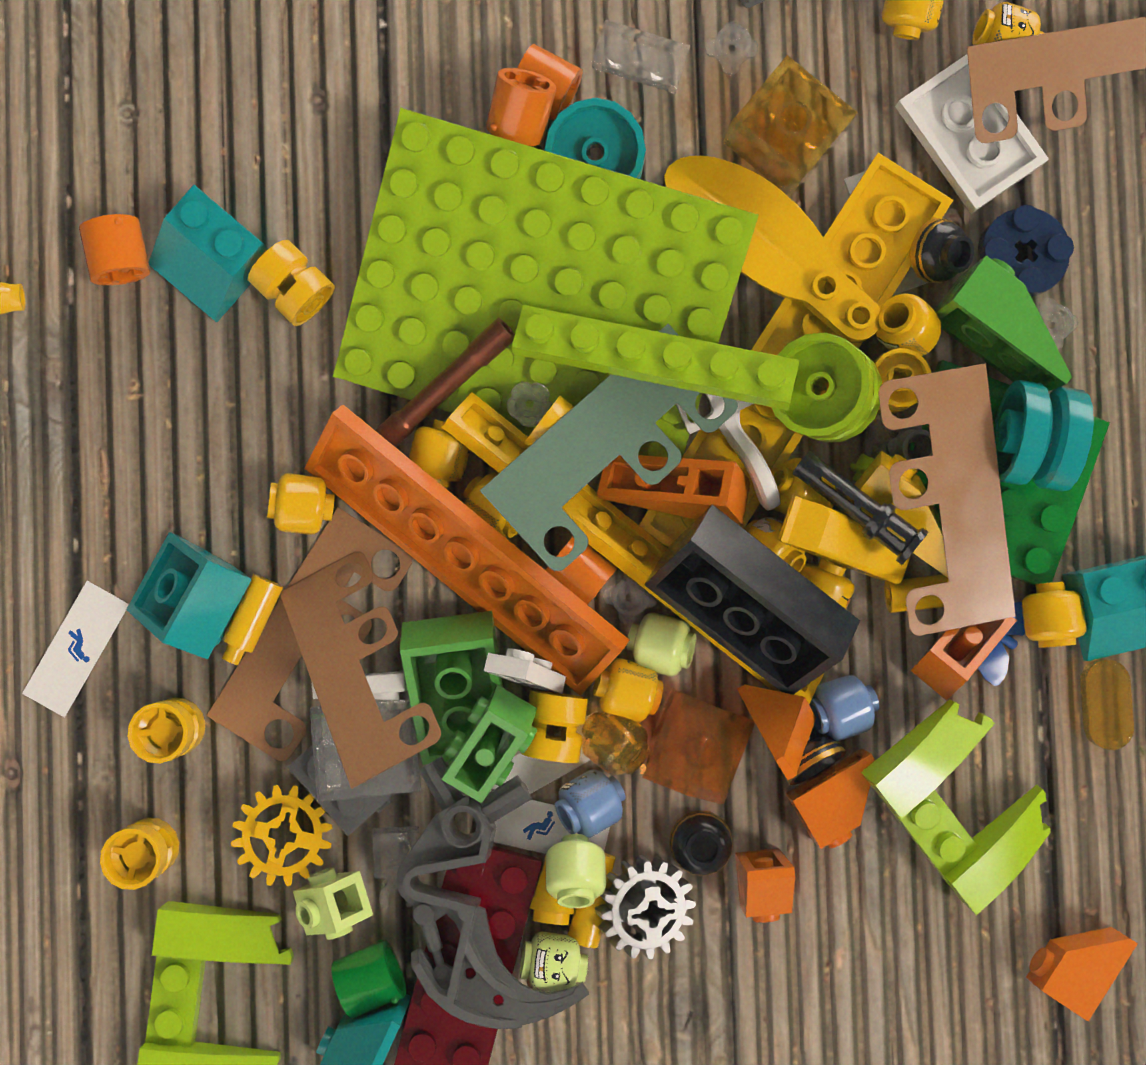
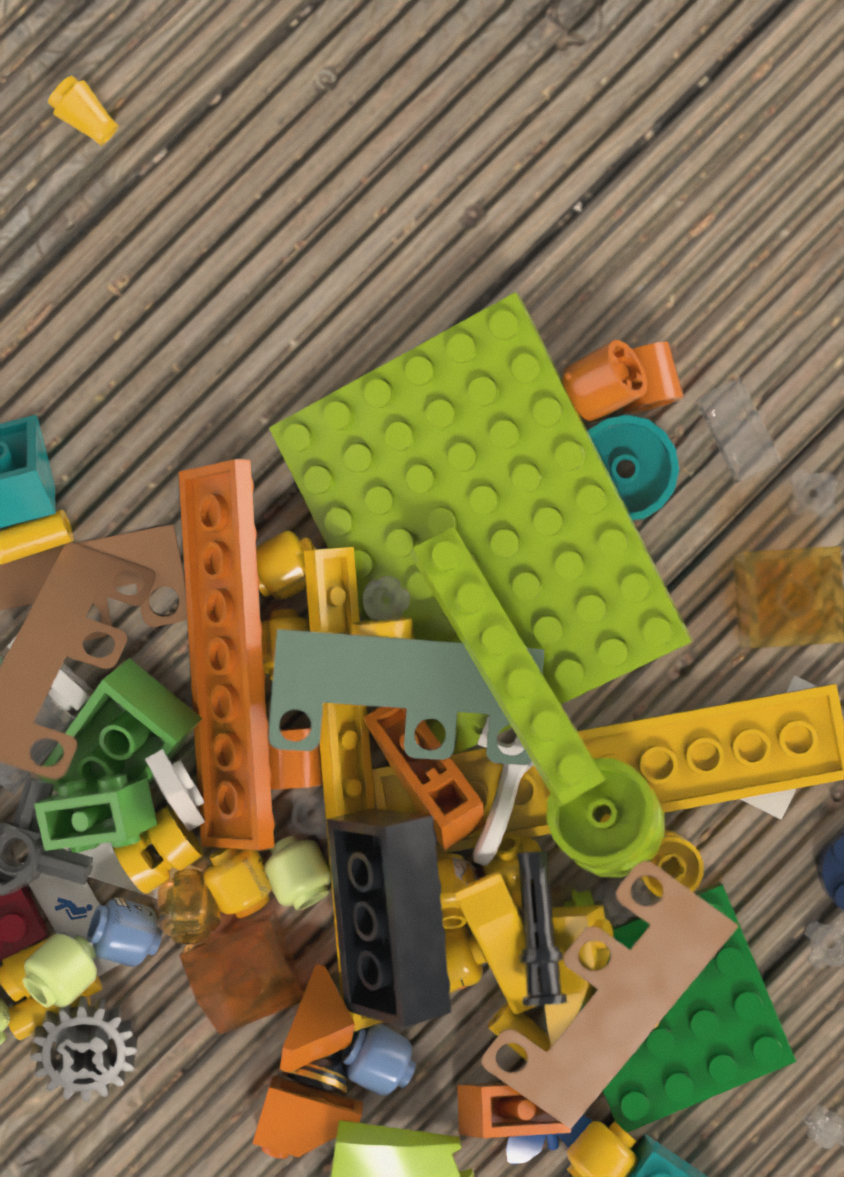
camera: 55 degrees right, 0 degrees up
orange piece [79,214,150,285] -> none
teal slope [148,185,268,322] -> none
yellow wheel [248,240,335,326] -> none
yellow head [267,473,335,535] -> none
copper piece [375,318,515,447] -> none
yellow plant [664,156,881,343] -> none
black piece [669,810,733,876] -> none
orange slope [735,849,795,923] -> none
yellow head [875,293,941,356] -> none
dark grey plate [886,425,933,471] -> none
black piece [911,218,974,283] -> none
bright green slope [934,255,1072,392] -> none
teal wheel [993,380,1094,491] -> none

